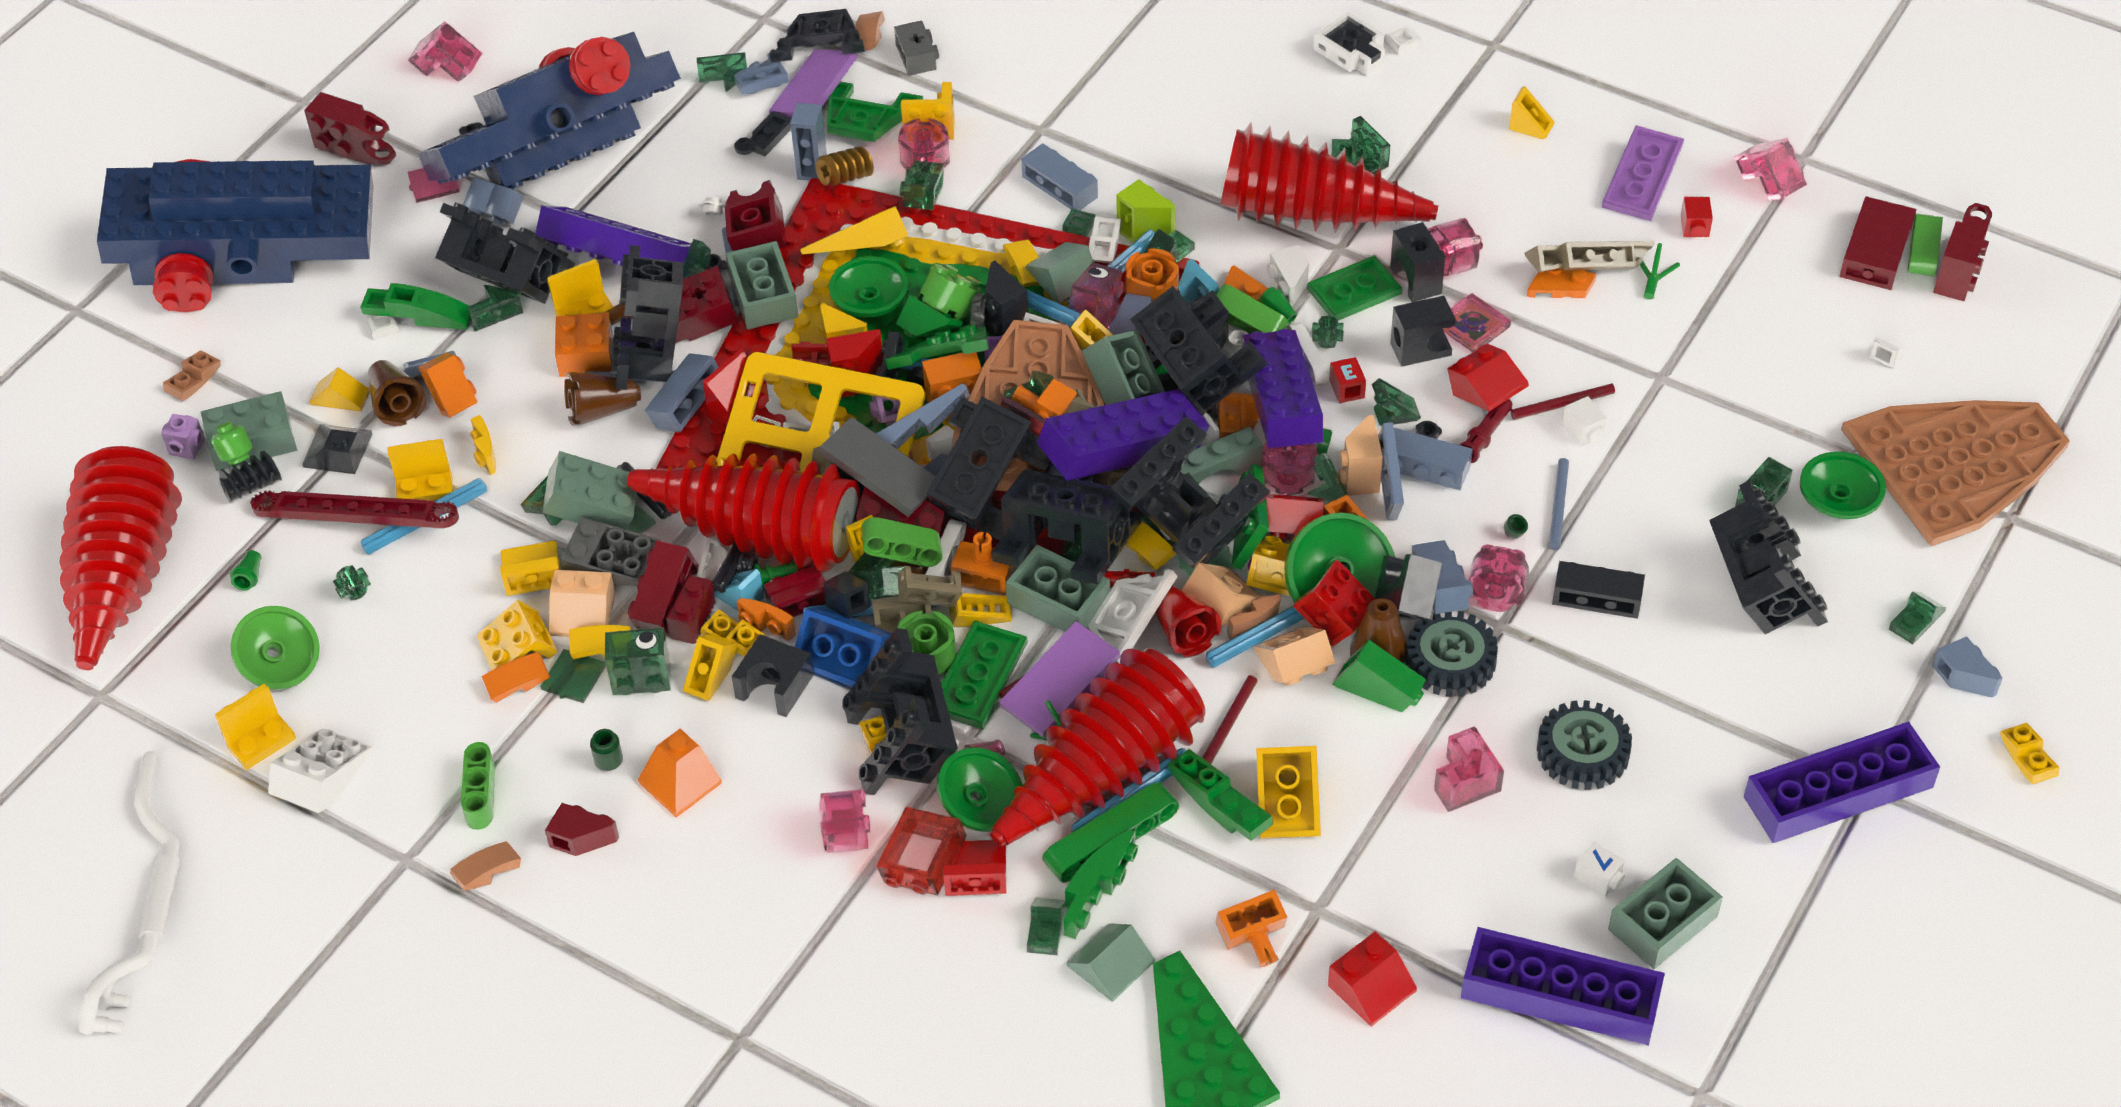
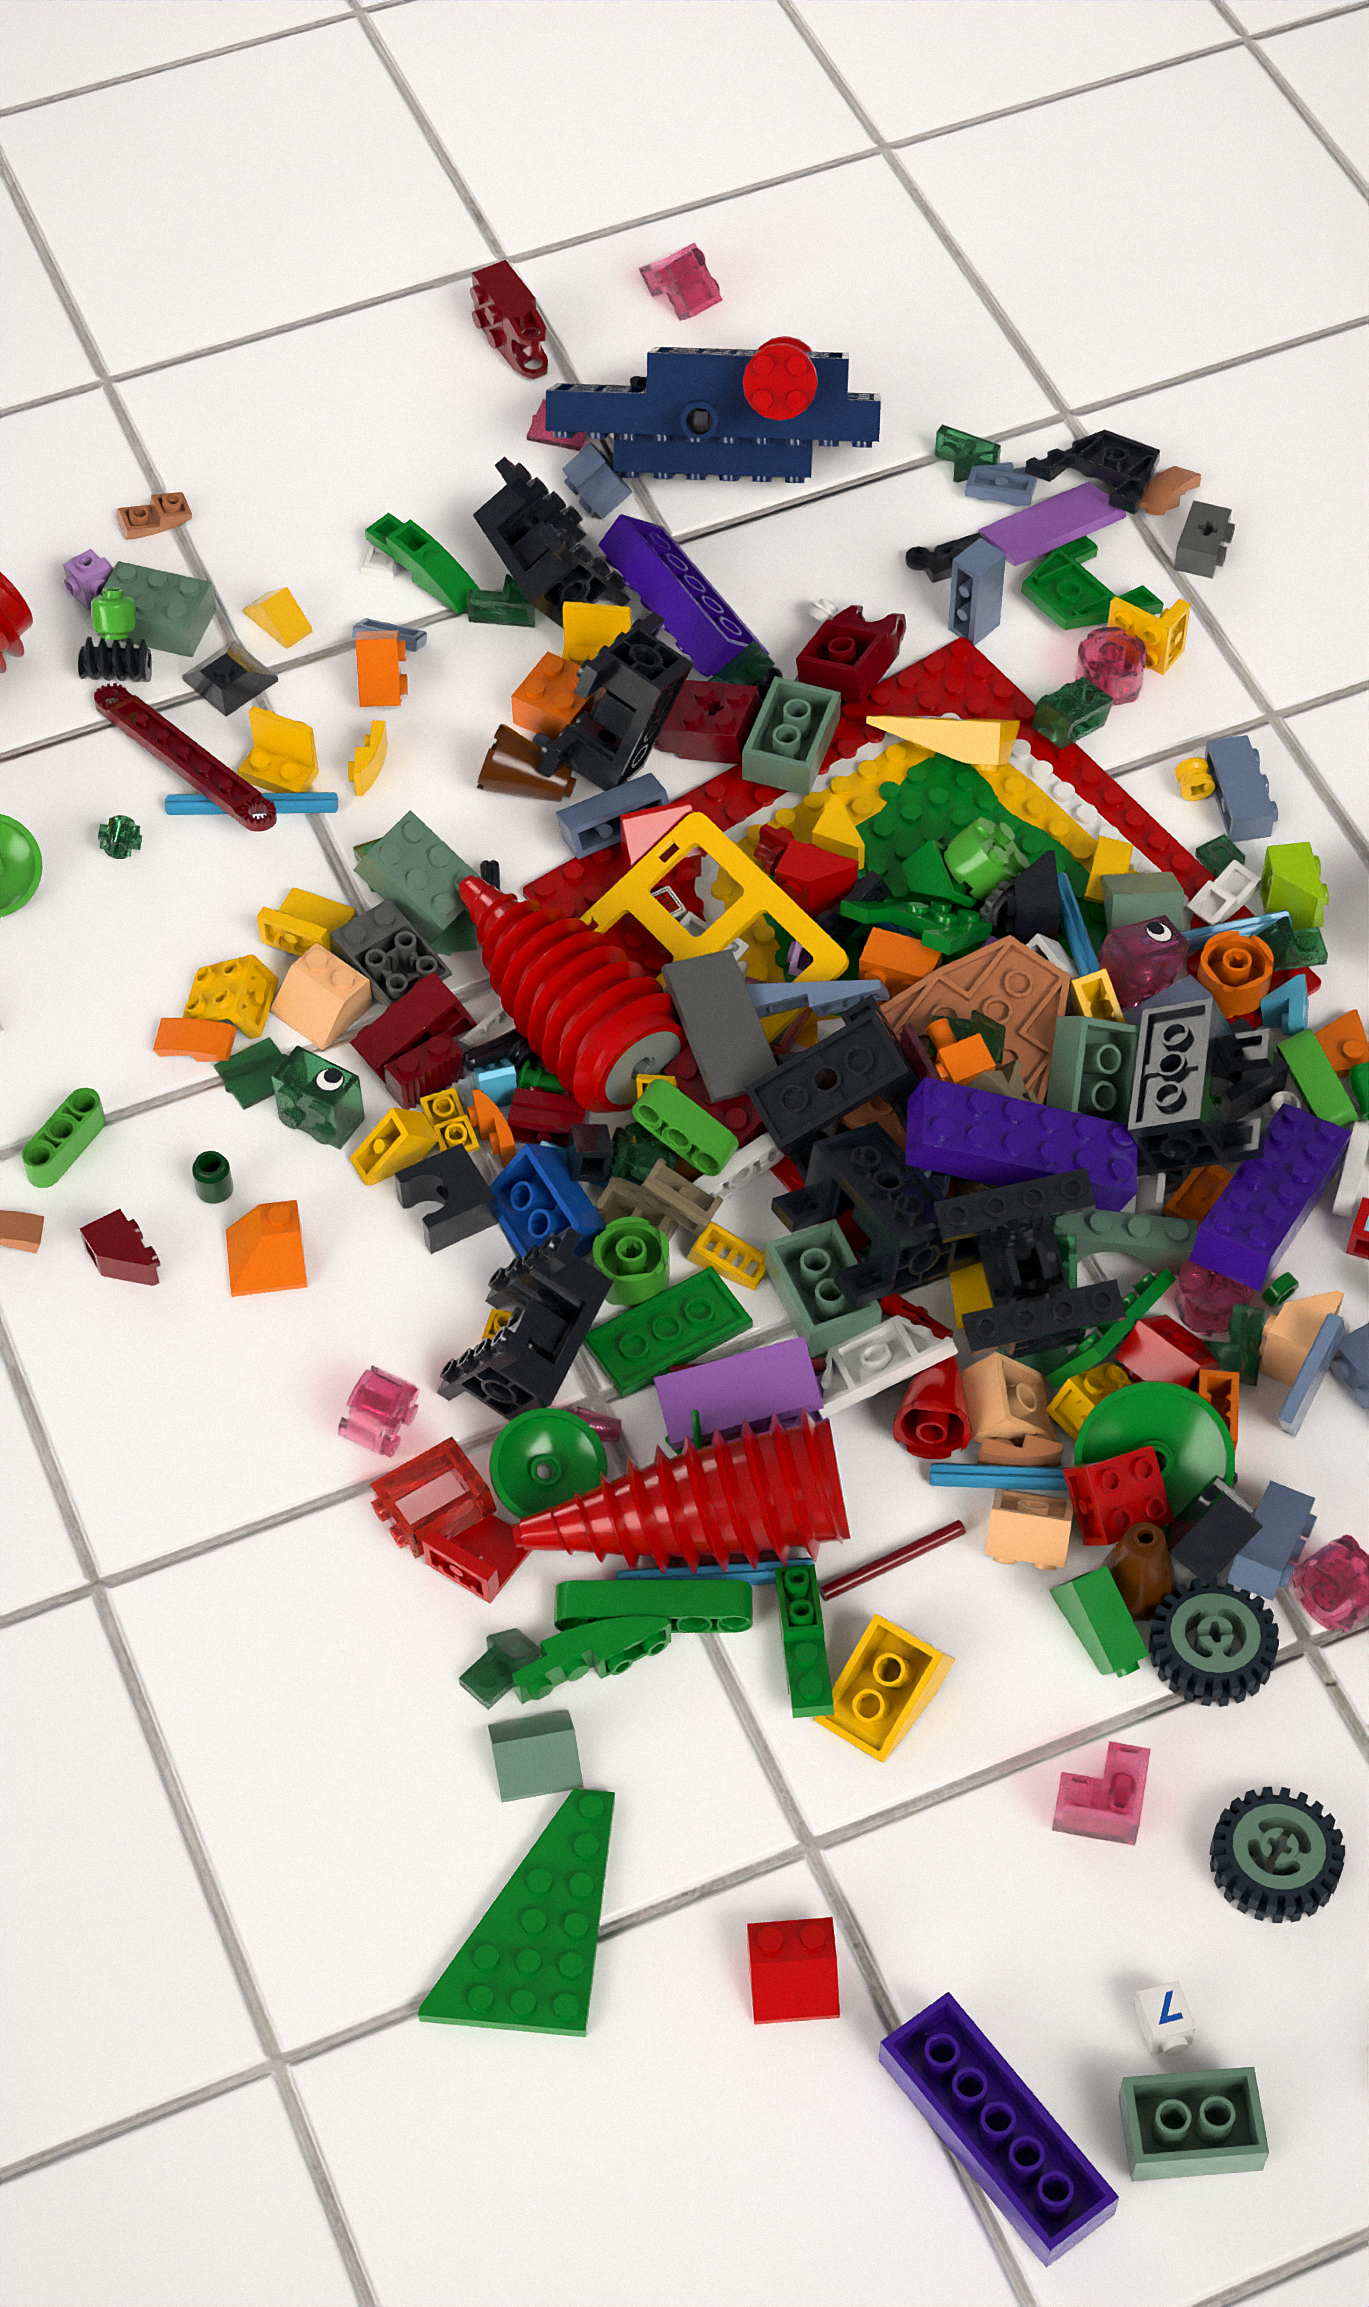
camera: 35 degrees right, 5 degrees up
dark blue piece [97,159,374,312] -> none
green cone [230,550,262,591] -> none
reddish brown cone [368,360,427,426] -> none
yellow slope [569,625,633,659] -> none
pearl gold piece [816,146,874,186] -> none
green dish [829,256,909,318] -> none
orange brick [951,532,1016,595] -> none
orange brick [1215,889,1288,967] -> none
none -> yellow wheel [1174,757,1215,801]

